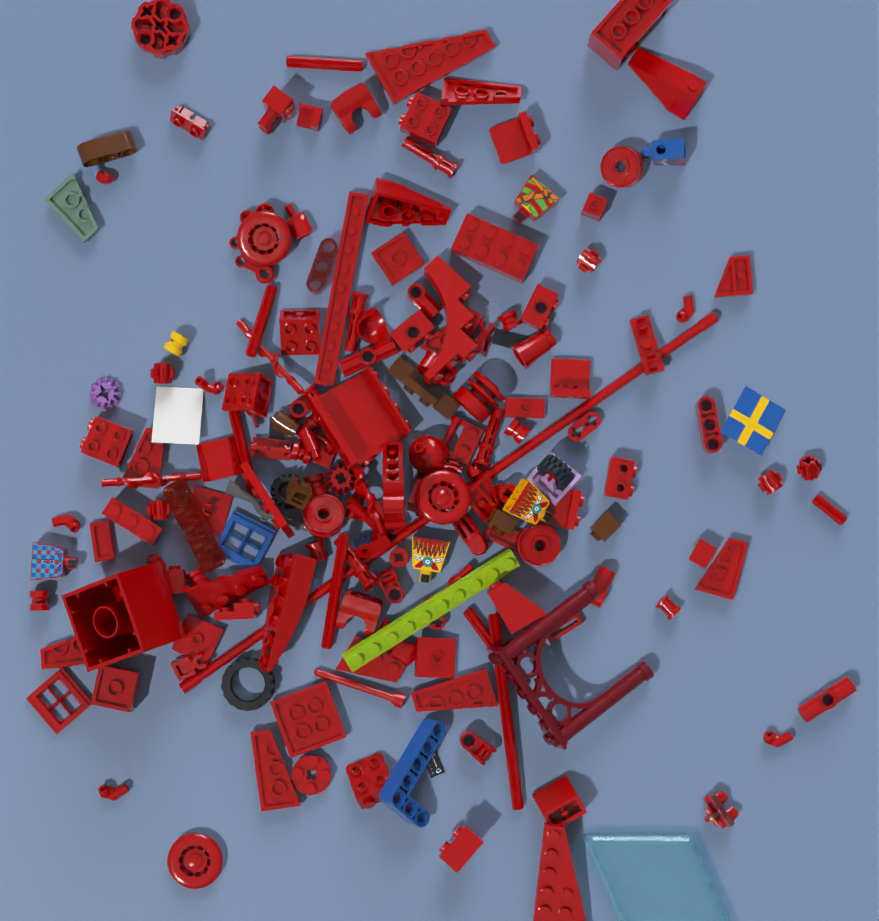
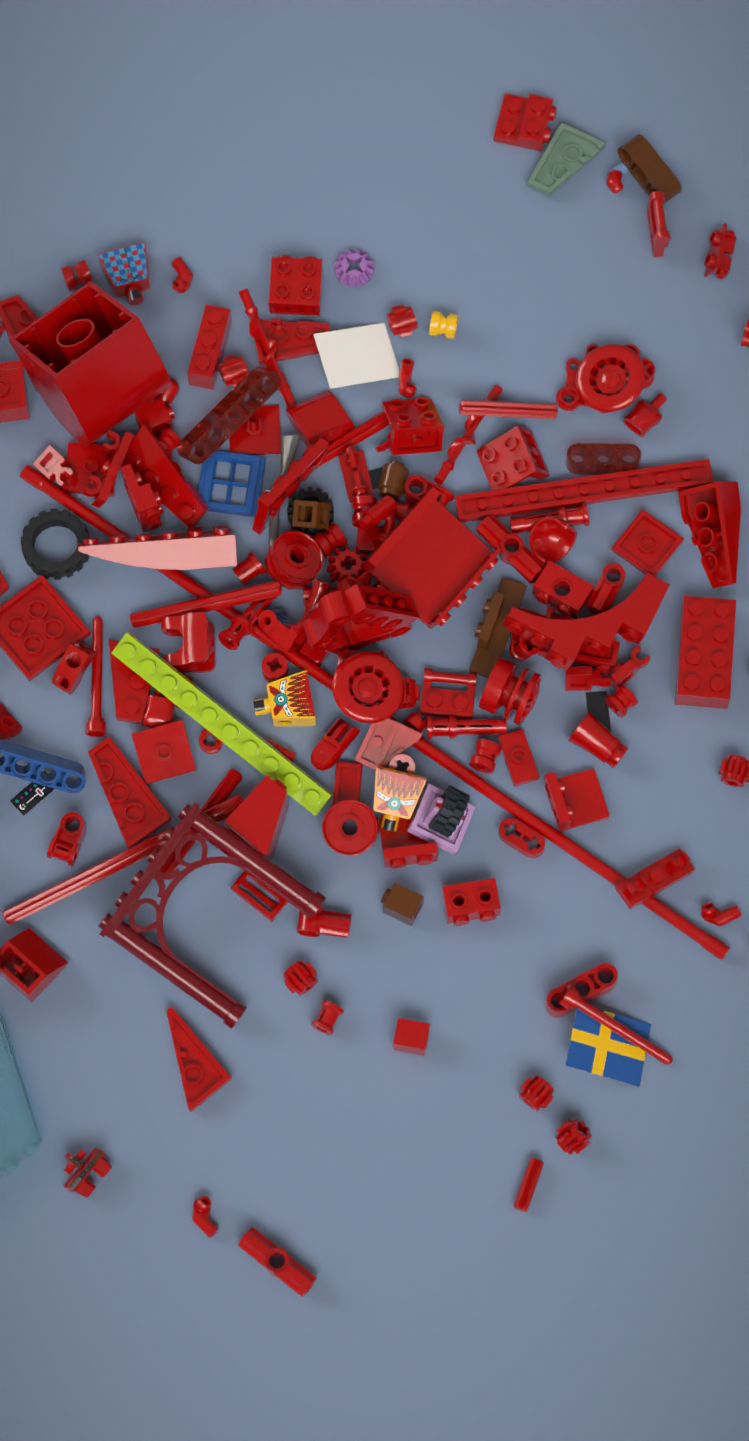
camera: 75 degrees right, 15 degrees down
red tile [89,520,116,562] -> none
red piece [375,565,404,604] -> none
red cylinder [408,435,449,475] -> none
reddish brown brick [484,508,518,537] -> none
red brick [520,284,560,331] -> none
red wing [694,538,749,600] -> none
none -> red leg [52,641,98,695]
none -> red plate [82,431,134,508]
none -> red wing [167,1006,232,1112]
none -> red gear [283,960,318,996]
none -> red plate [493,93,557,152]
none -> red piece [558,984,673,1065]
none -> red plate [610,646,650,690]
none -> red plate [647,191,671,258]

